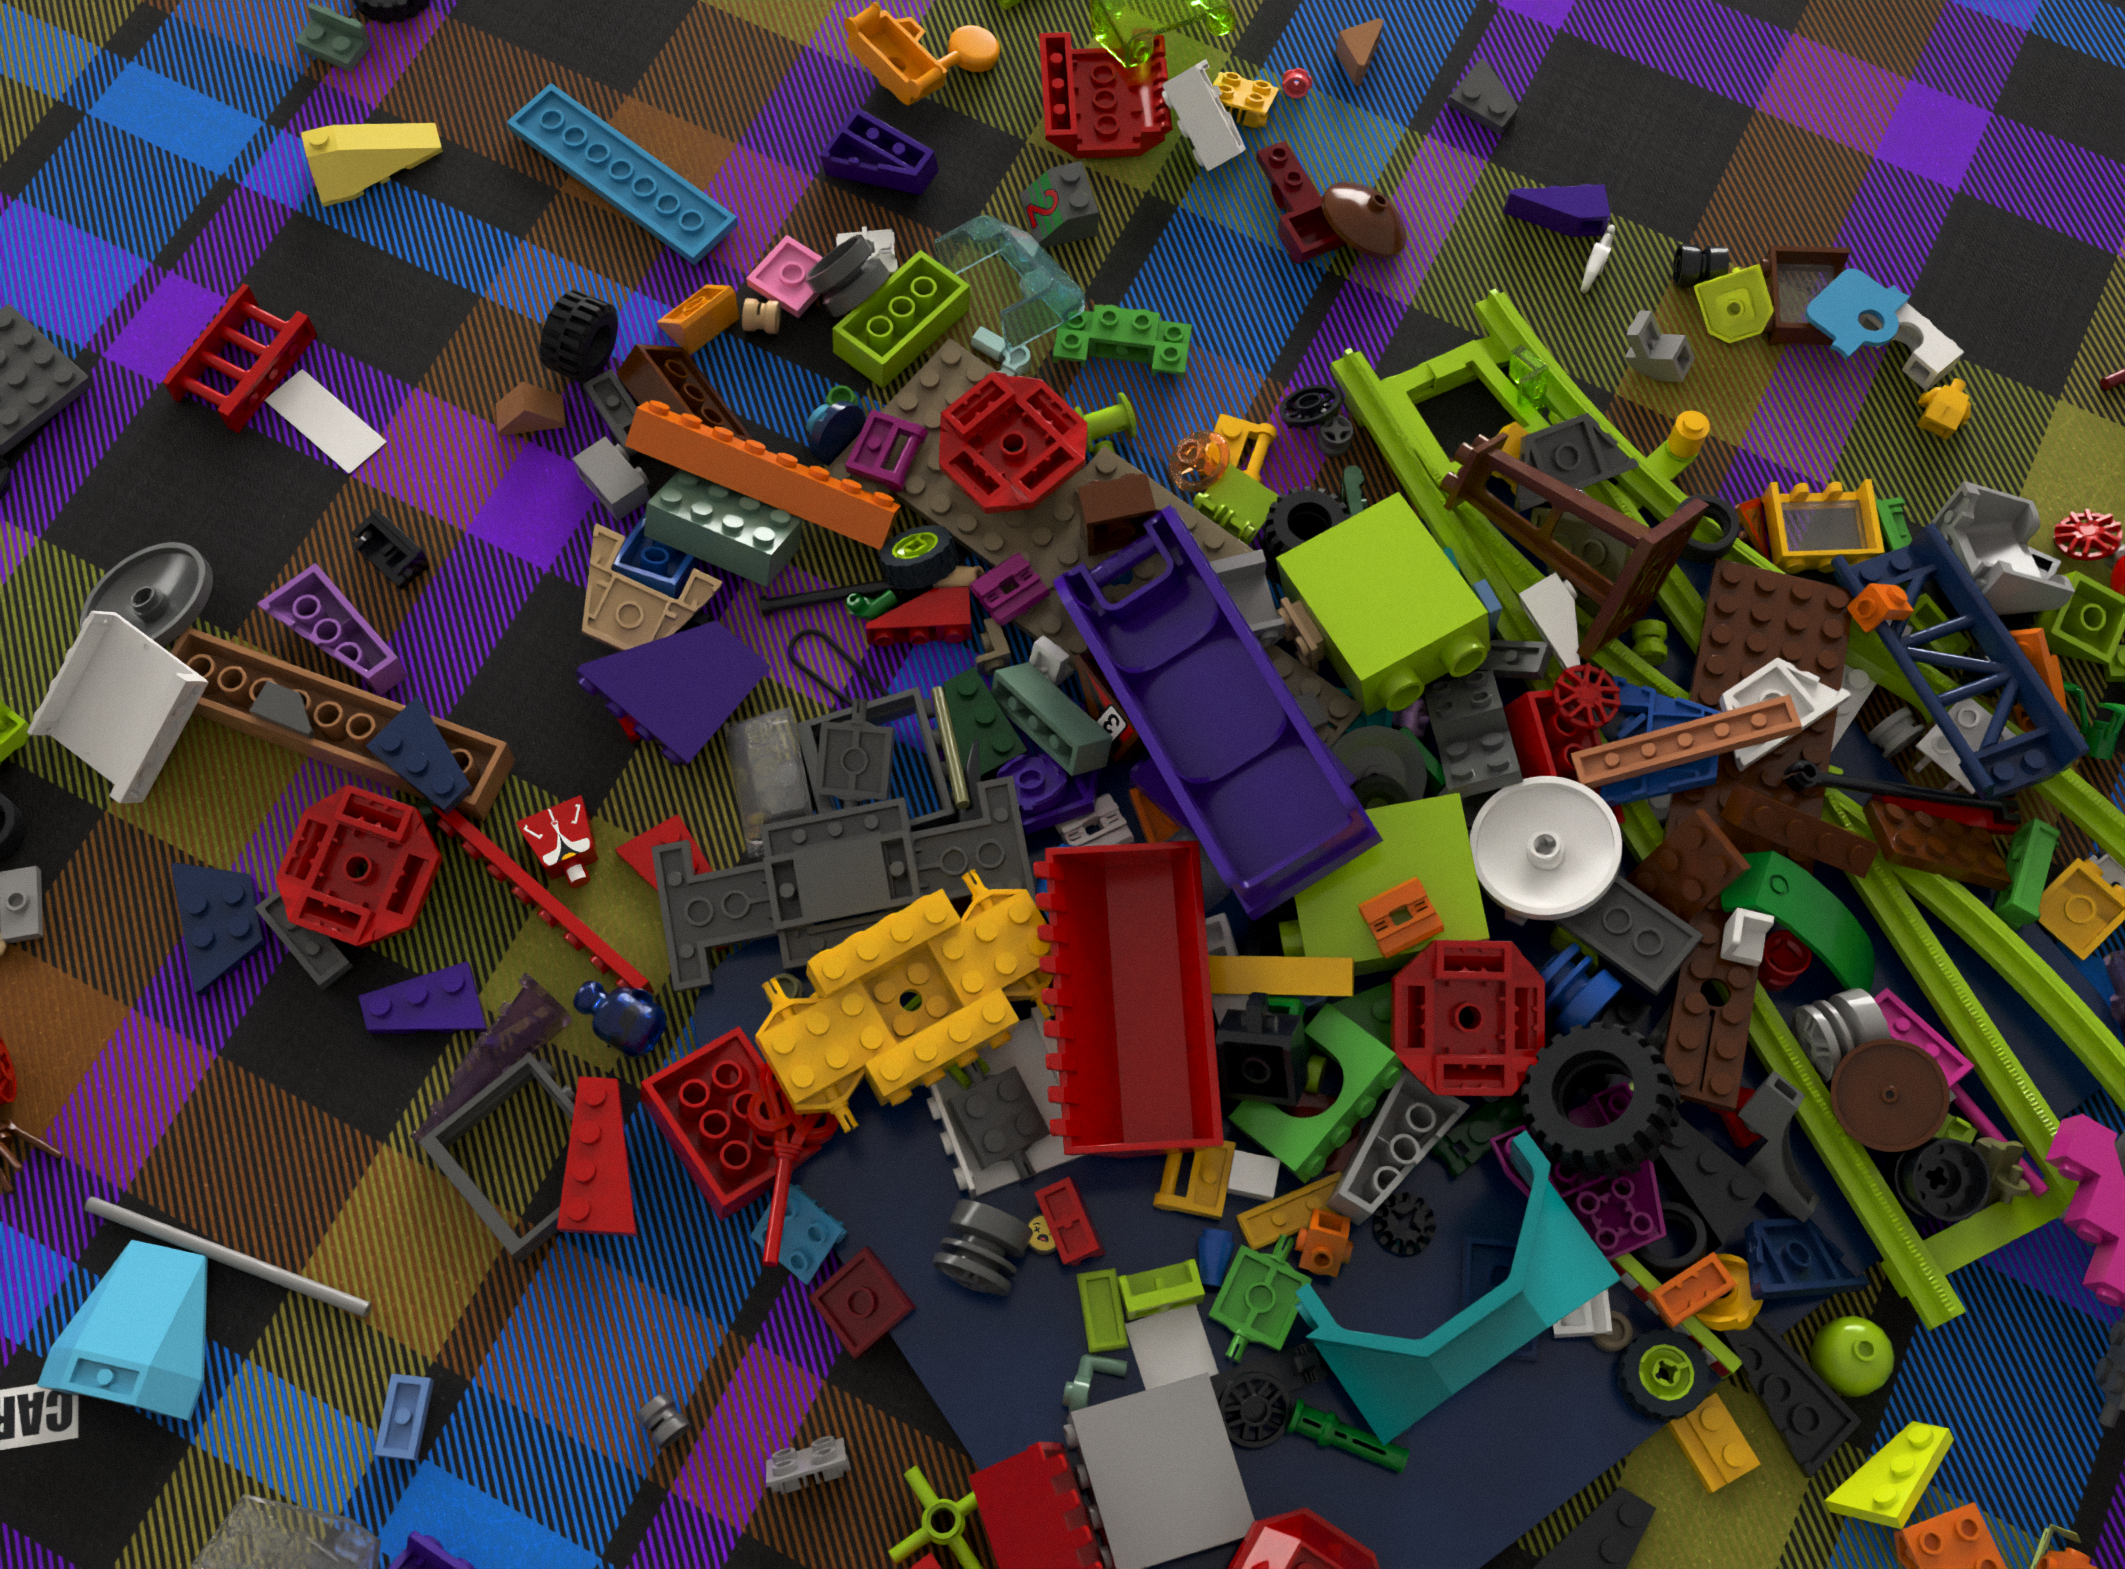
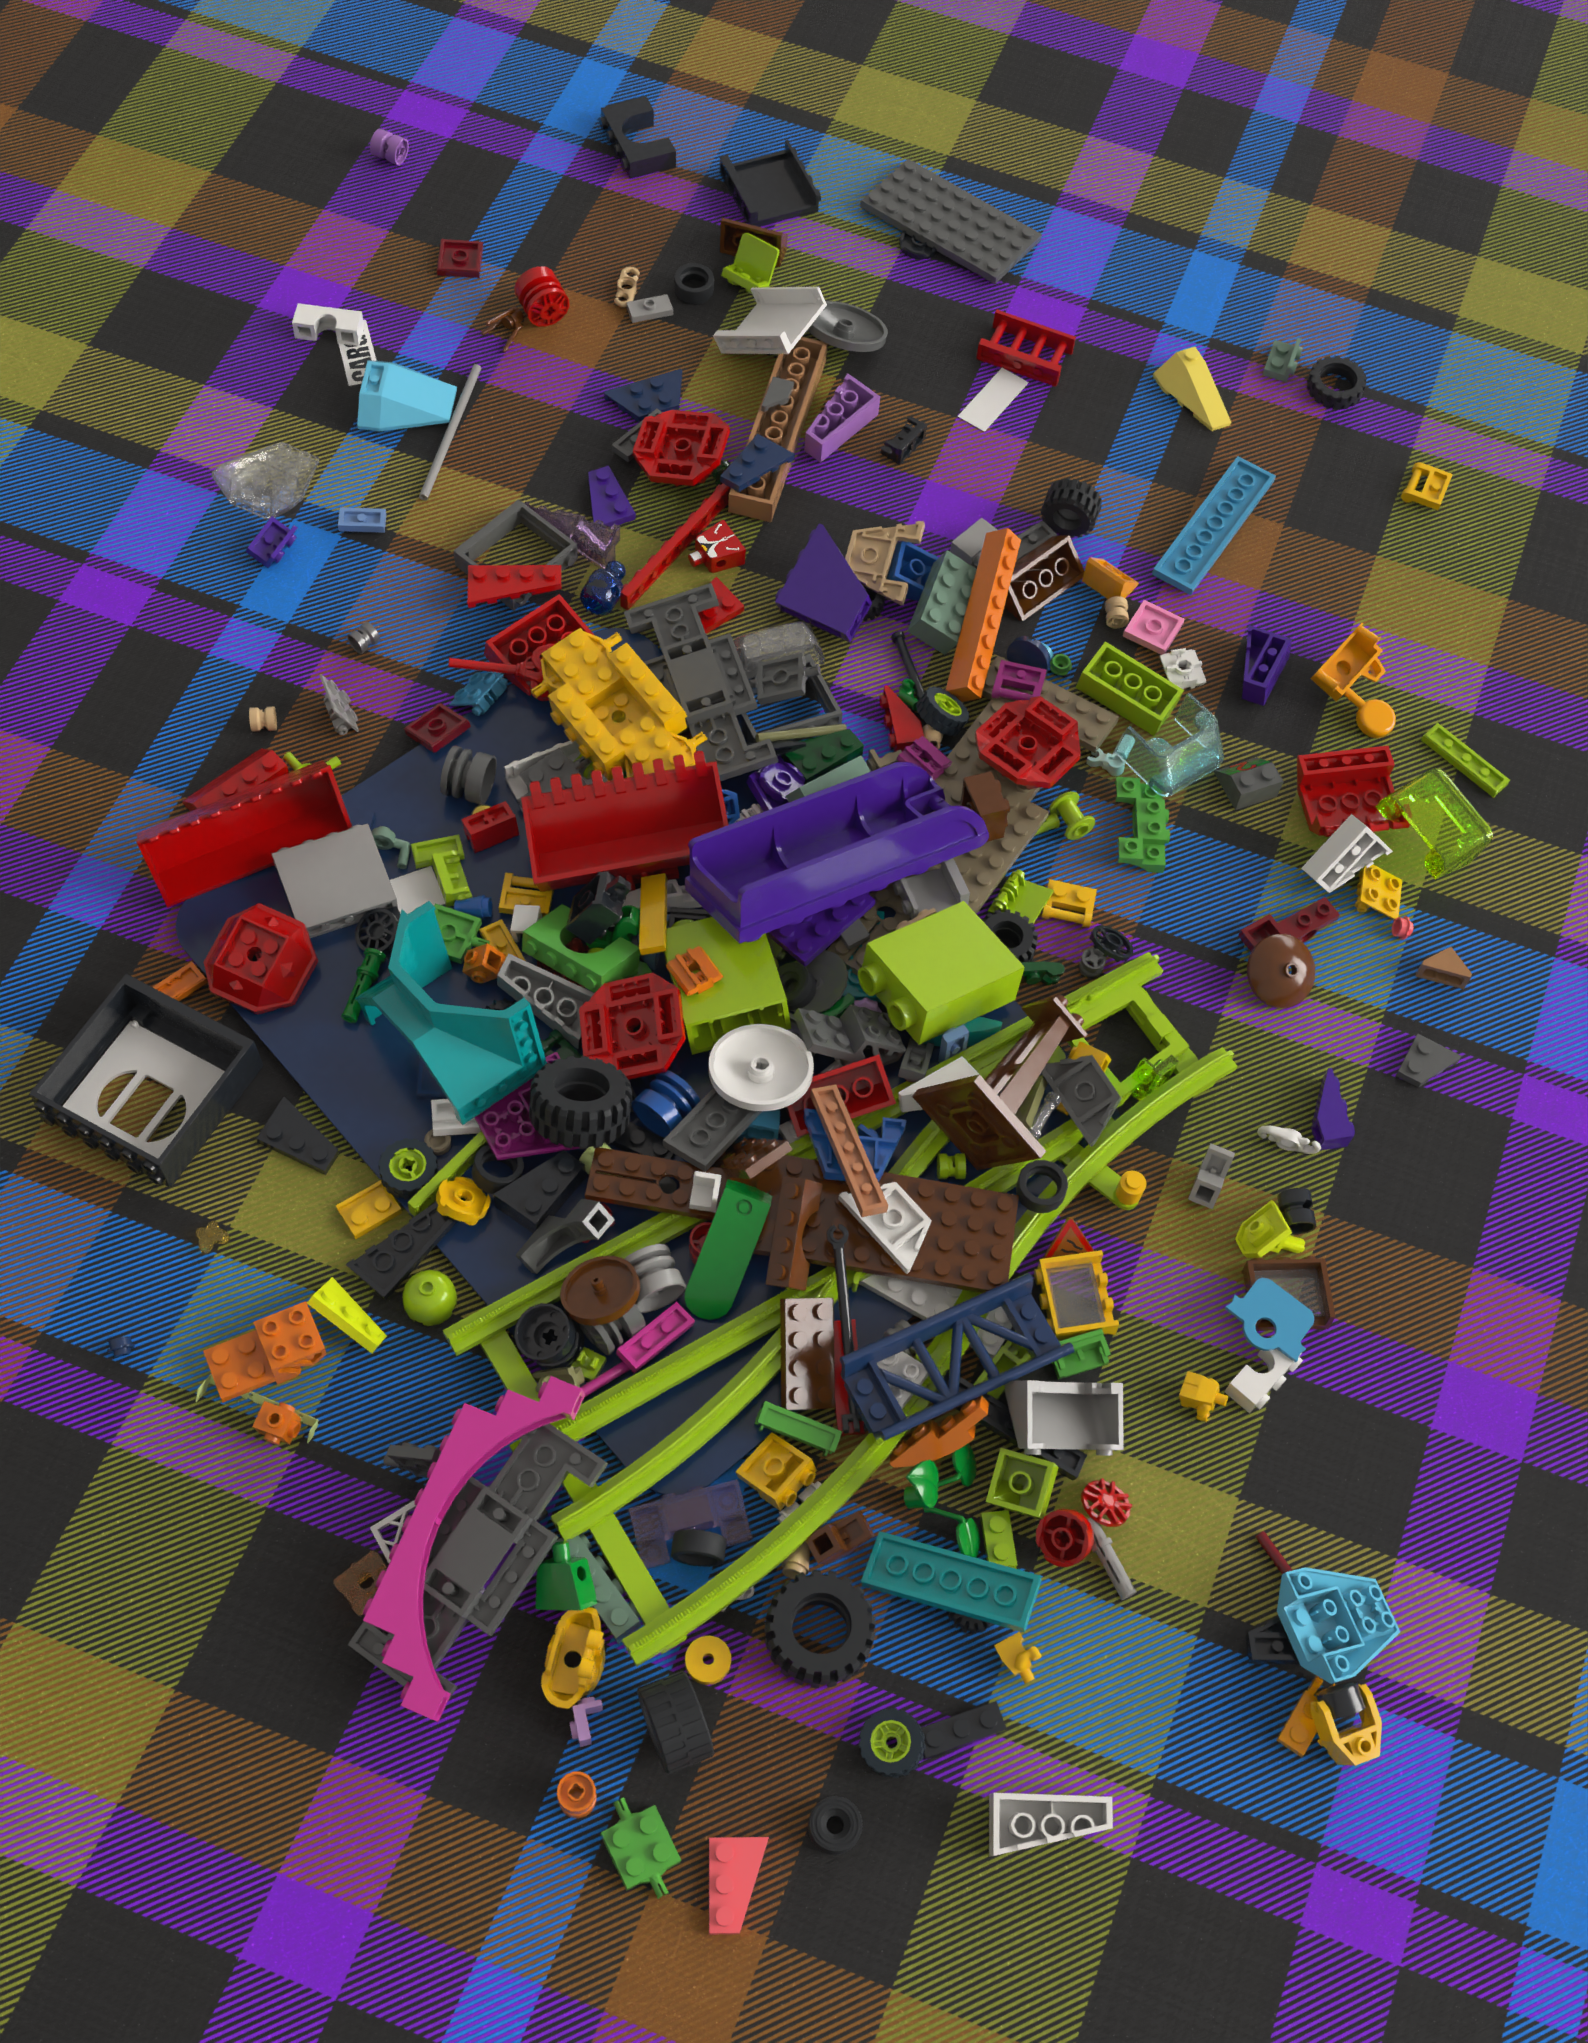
camera: 80 degrees right, 5 degrees down
medium nougat slope [496,381,566,436] -> none
black piece [788,629,890,707] -> none
dark grey wheel [804,235,890,317] -> none
clear orange piece [1168,430,1230,492] -> none
red wheel [1552,663,1621,730] -> none
orange plate [1647,1252,1738,1329] -> none
dark blue wing [1744,1218,1871,1300] -> none
orange bracket [1847,583,1914,632] -> none

